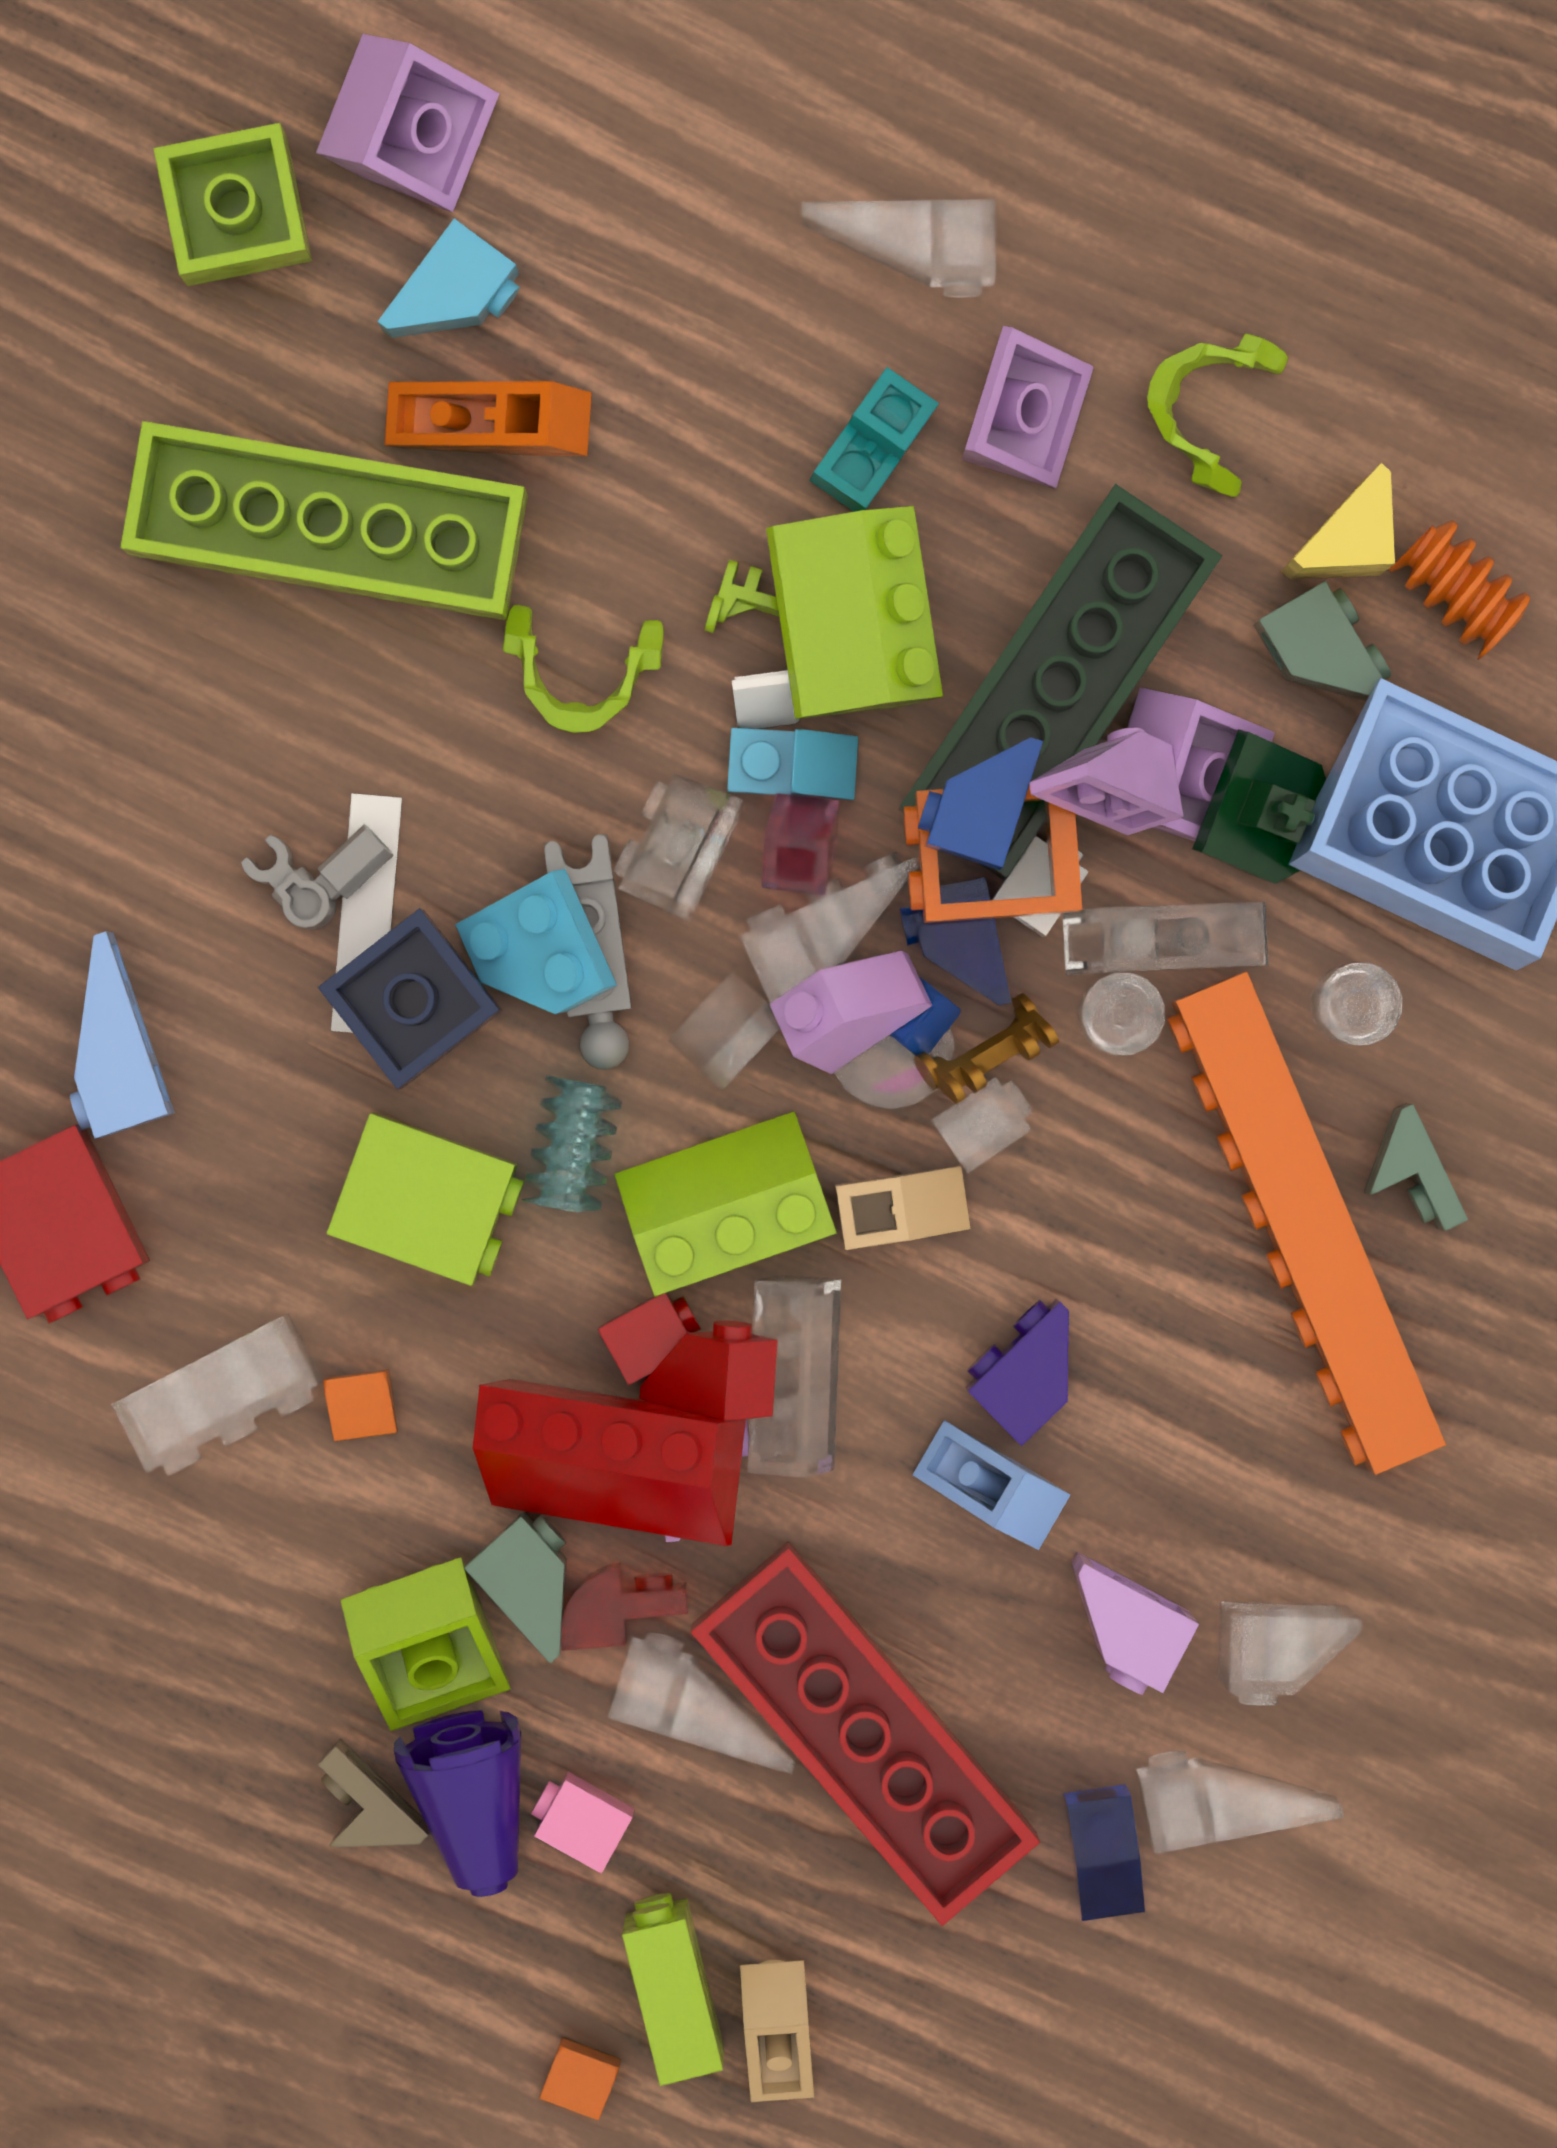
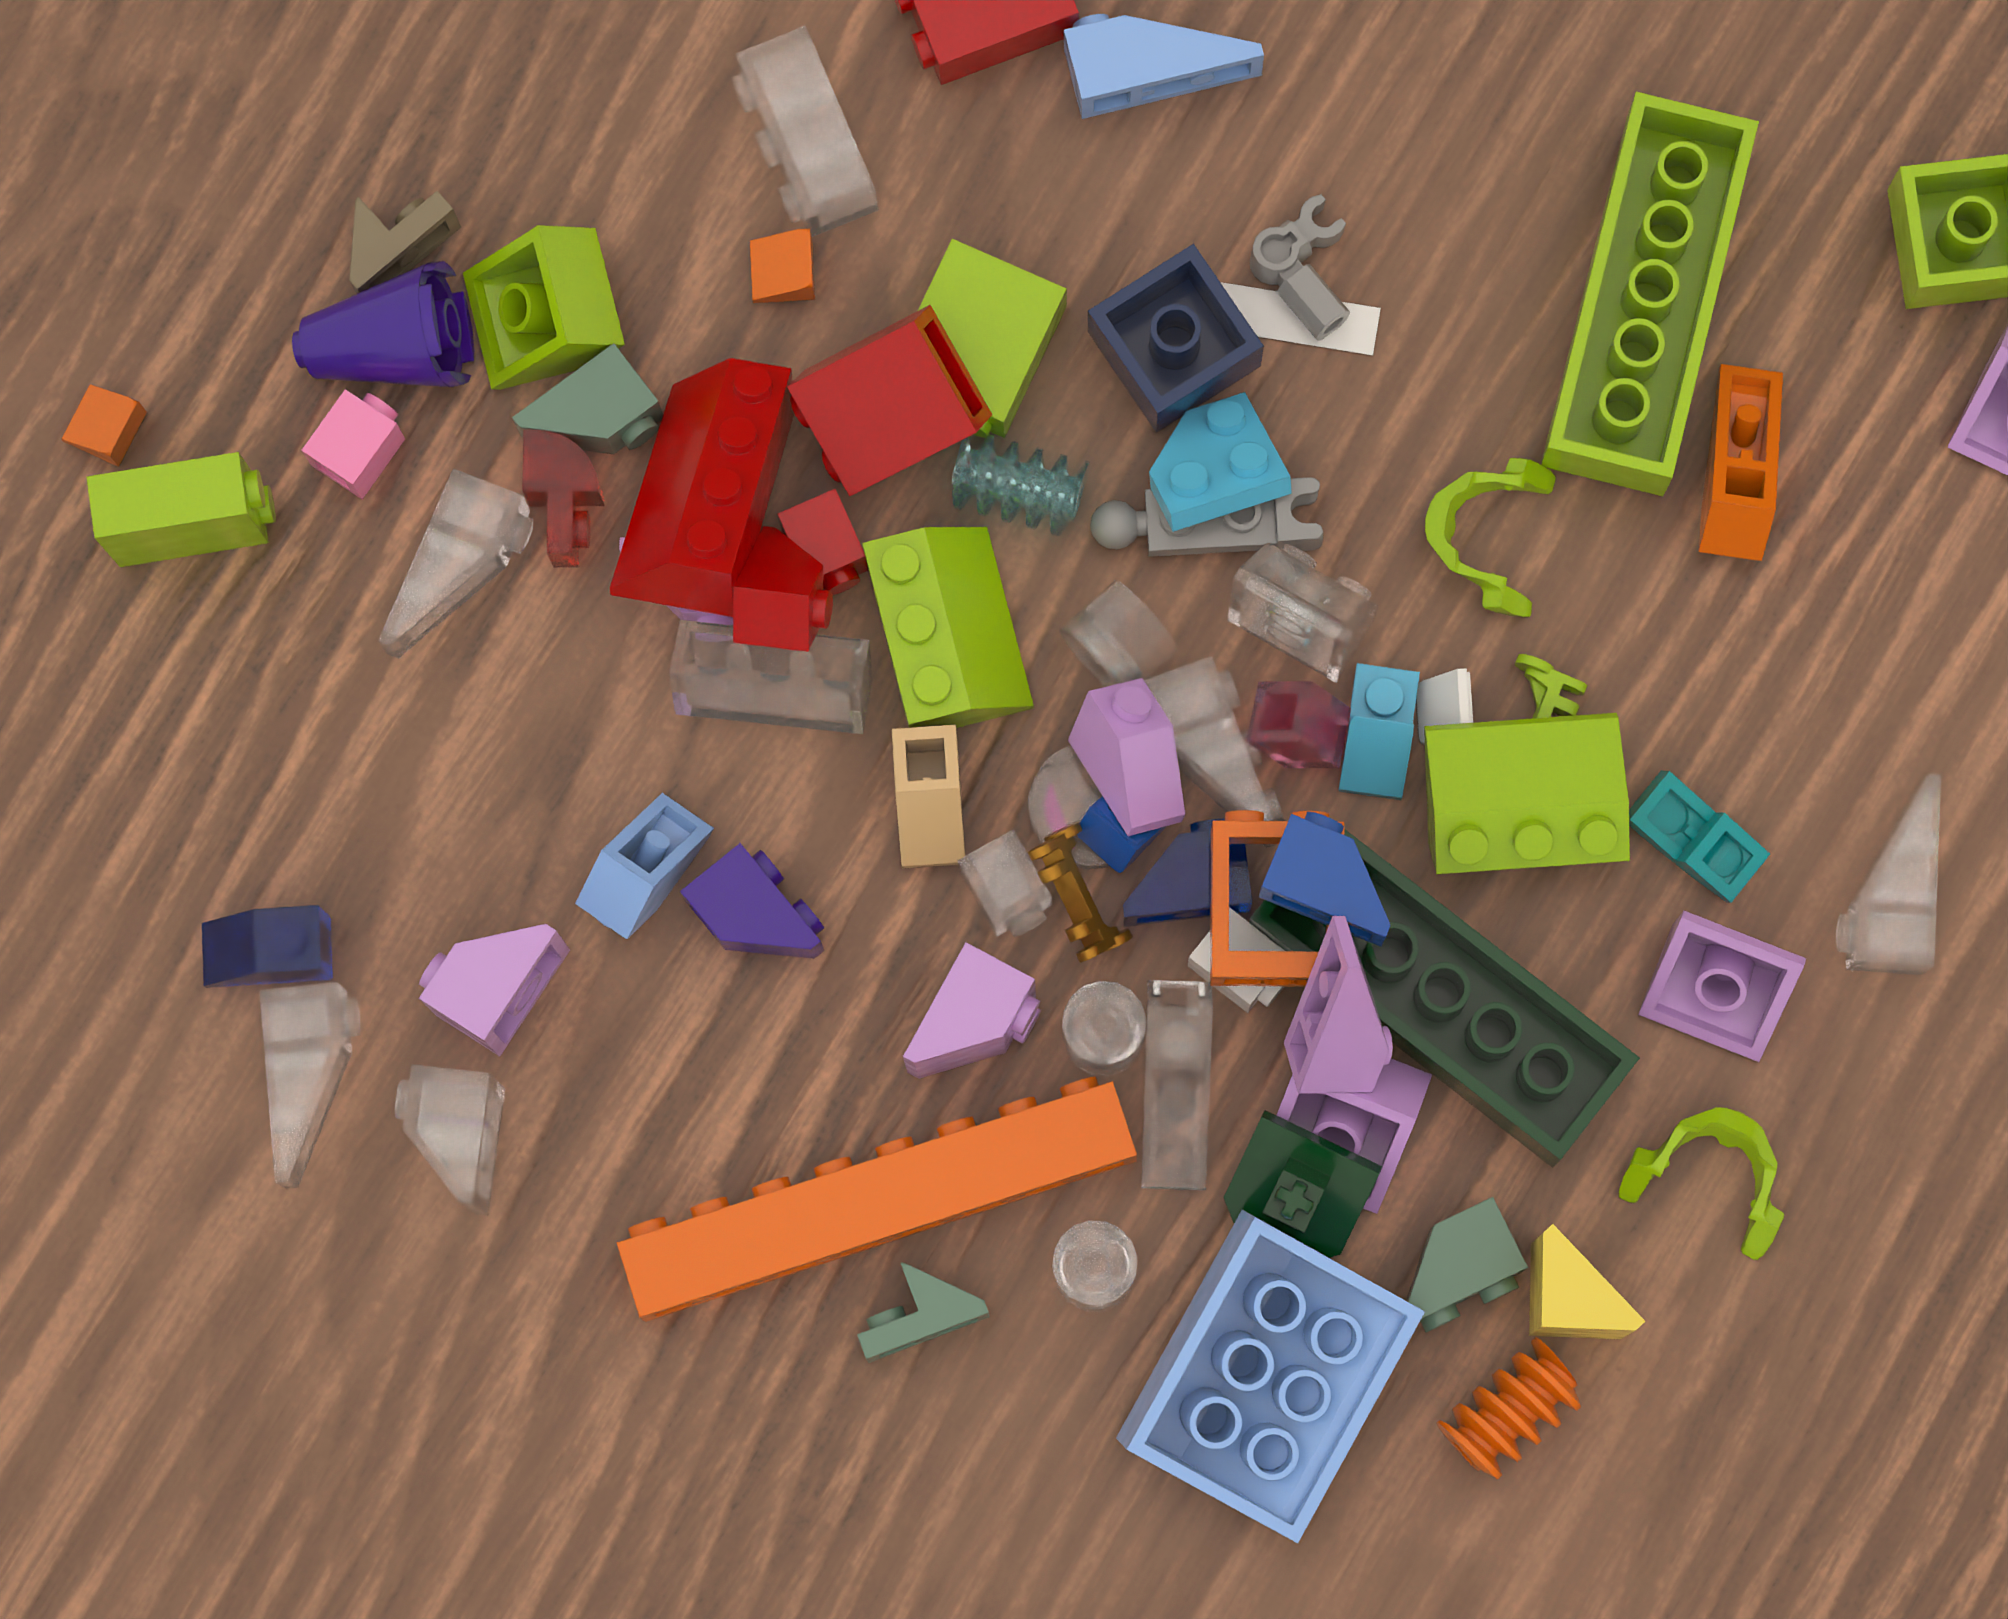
camera: 100 degrees right, 10 degrees down
medium azure slope [377,218,520,338] -> none
red brick [690,1541,1040,1926] -> none
tan slope [740,1960,814,2102] -> none
none -> red brick [787,305,992,497]
none -> lavender slope [903,942,1041,1079]

